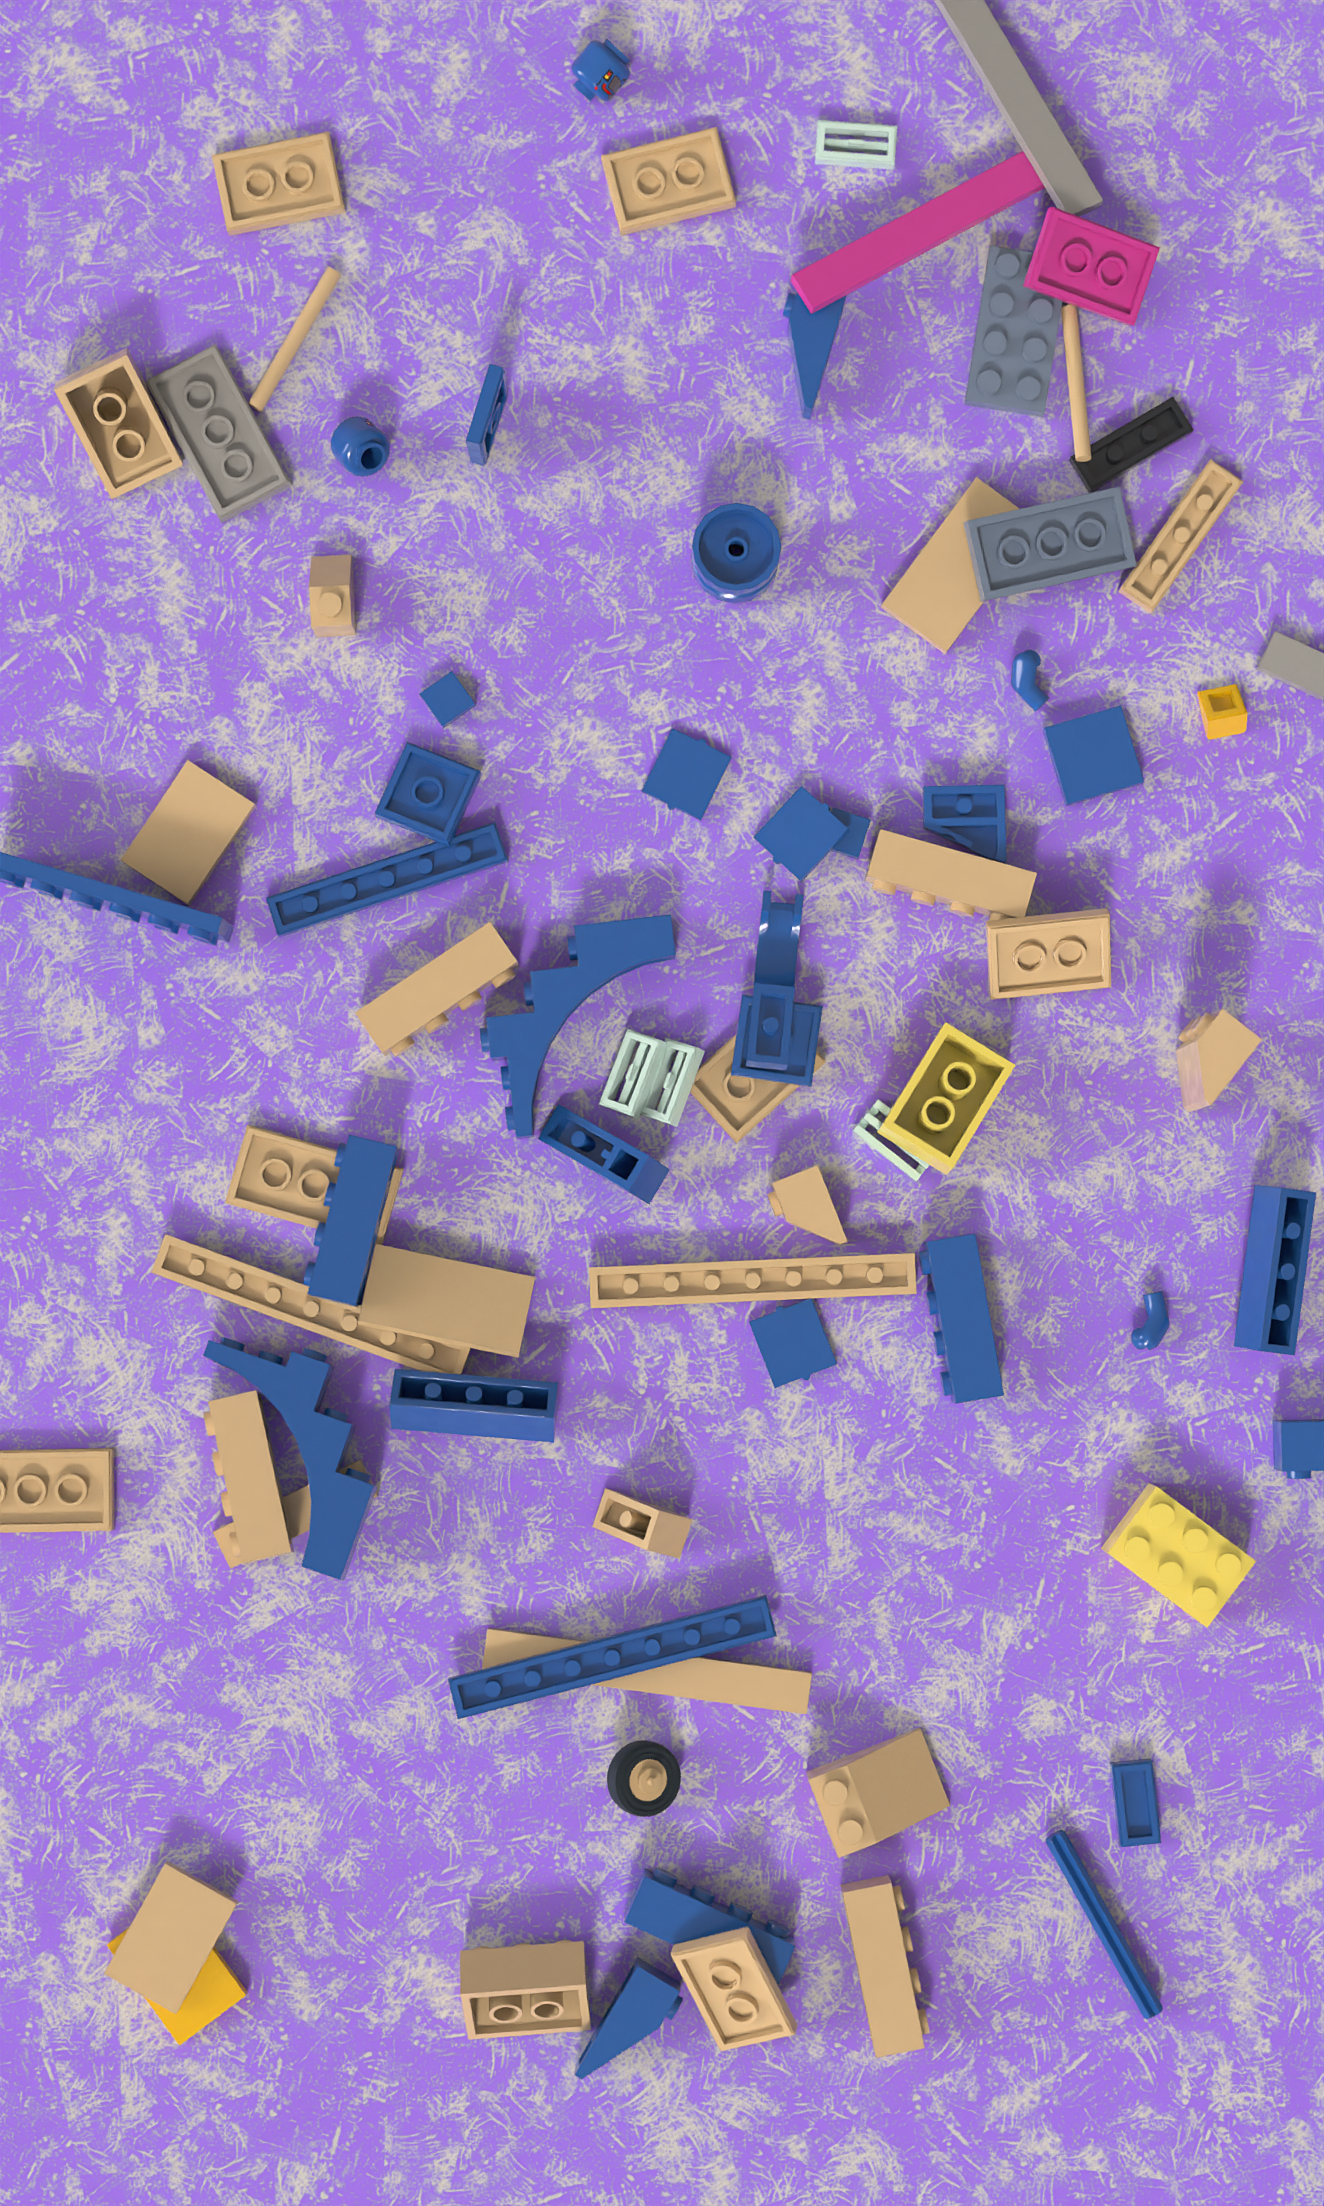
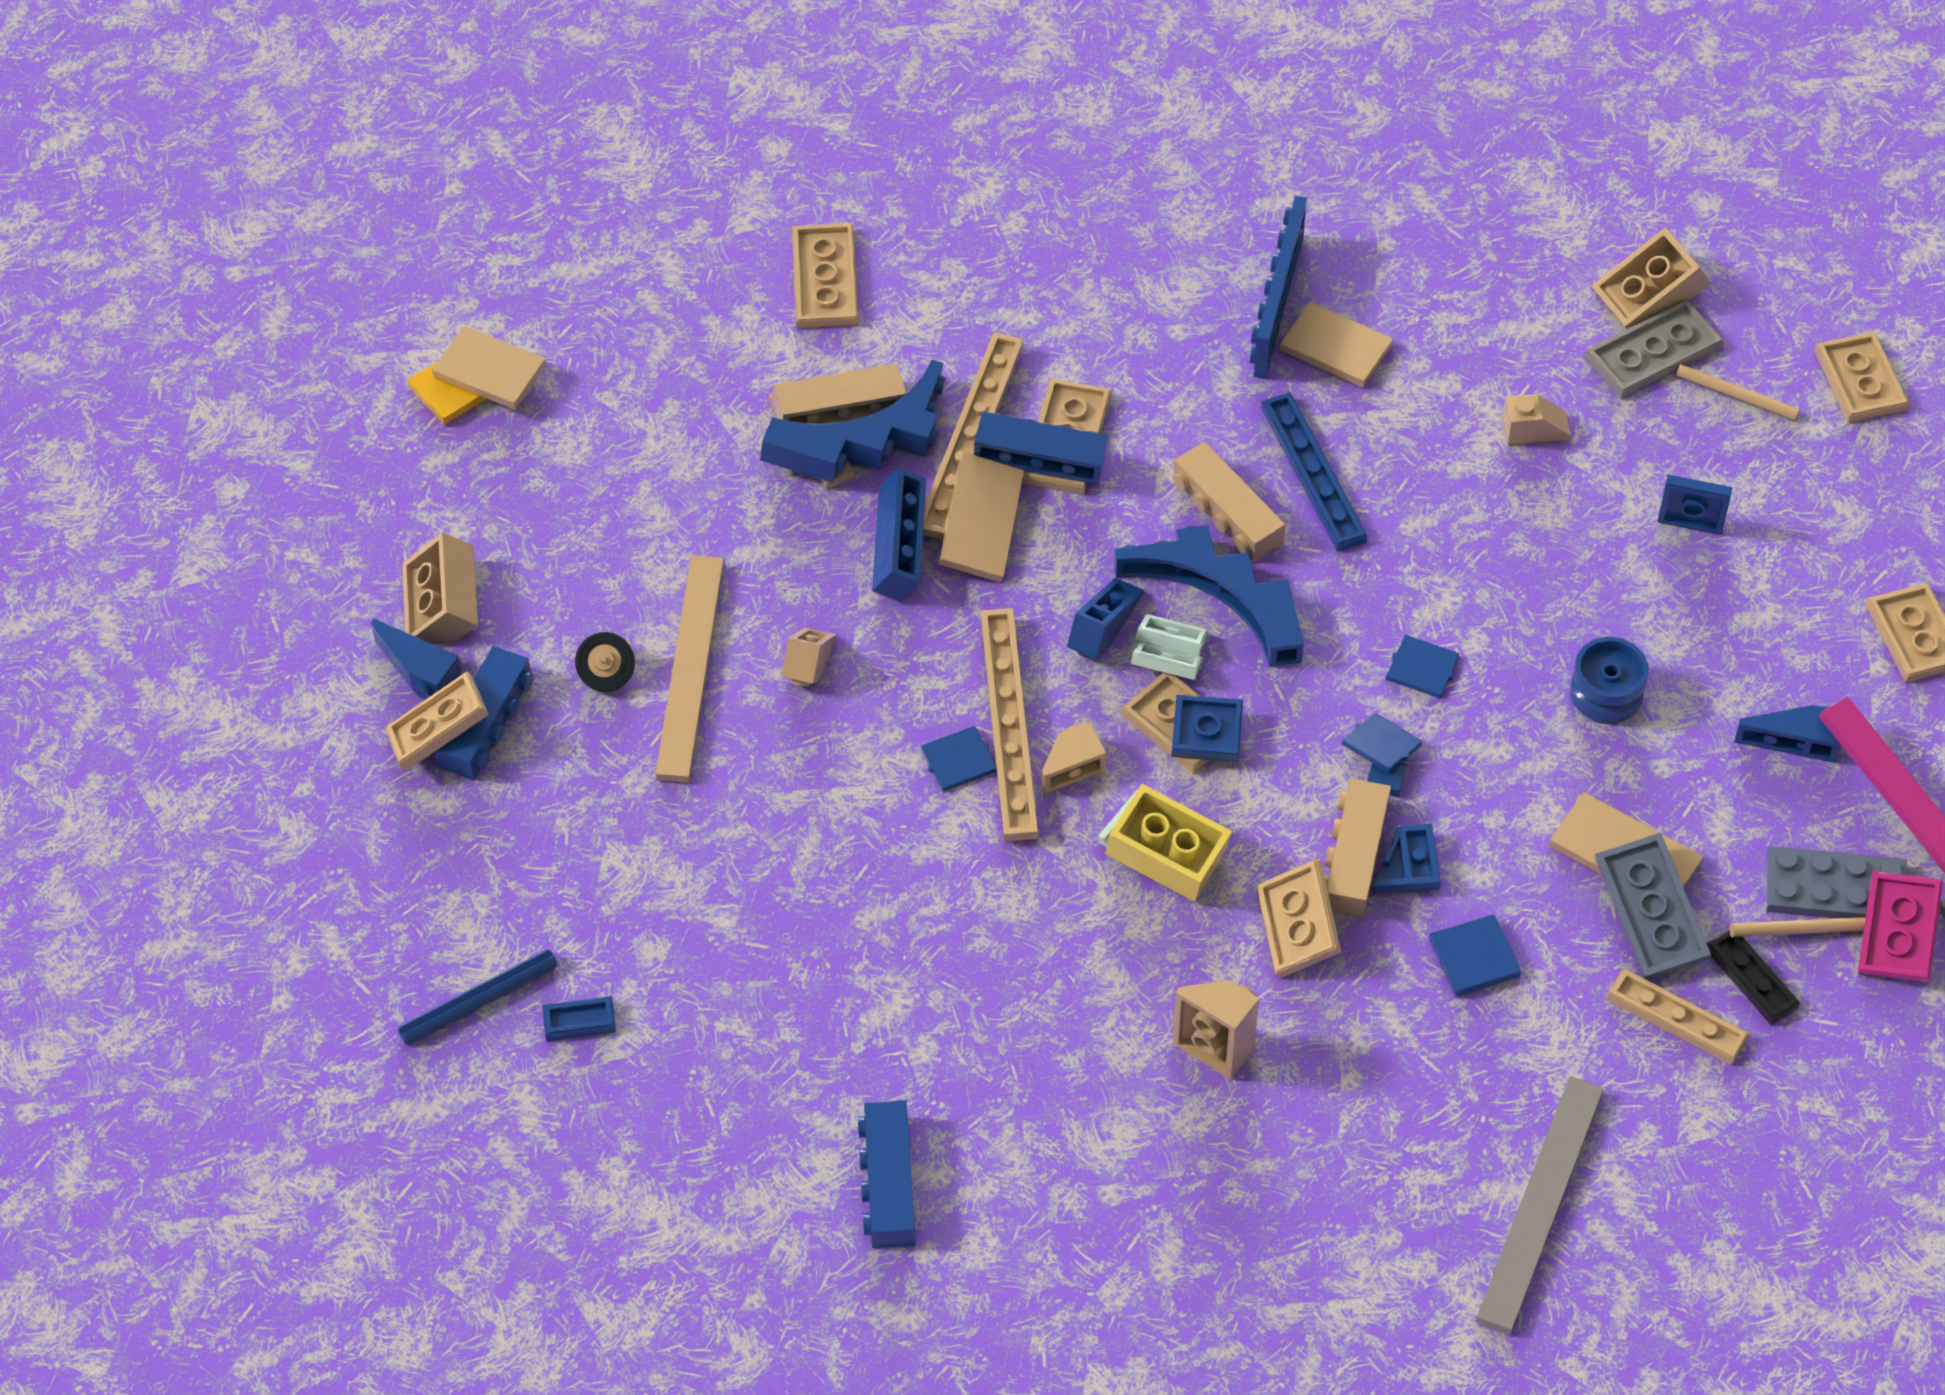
camera: 90 degrees right, 30 degrees down
blue head [331,416,390,477] -> none
blue tile [374,742,482,847] -> none
blue tile [419,671,476,729] -> none
blue tile [448,1595,777,1719] -> none
blue piece [746,891,804,1071] -> none
tan slope [806,1728,950,1858] -> none
tan brick [840,1875,930,2058] -> none
blue brick [918,1233,1004,1404] -> none
blue arm [1011,650,1049,712] -> none
light yellow brick [1101,1483,1256,1628] -> none
blue arm [1131,1291,1170,1350] -> none
yellow slope [1197,684,1248,740] -> none
blue brick [1234,1185,1316,1355] -> none

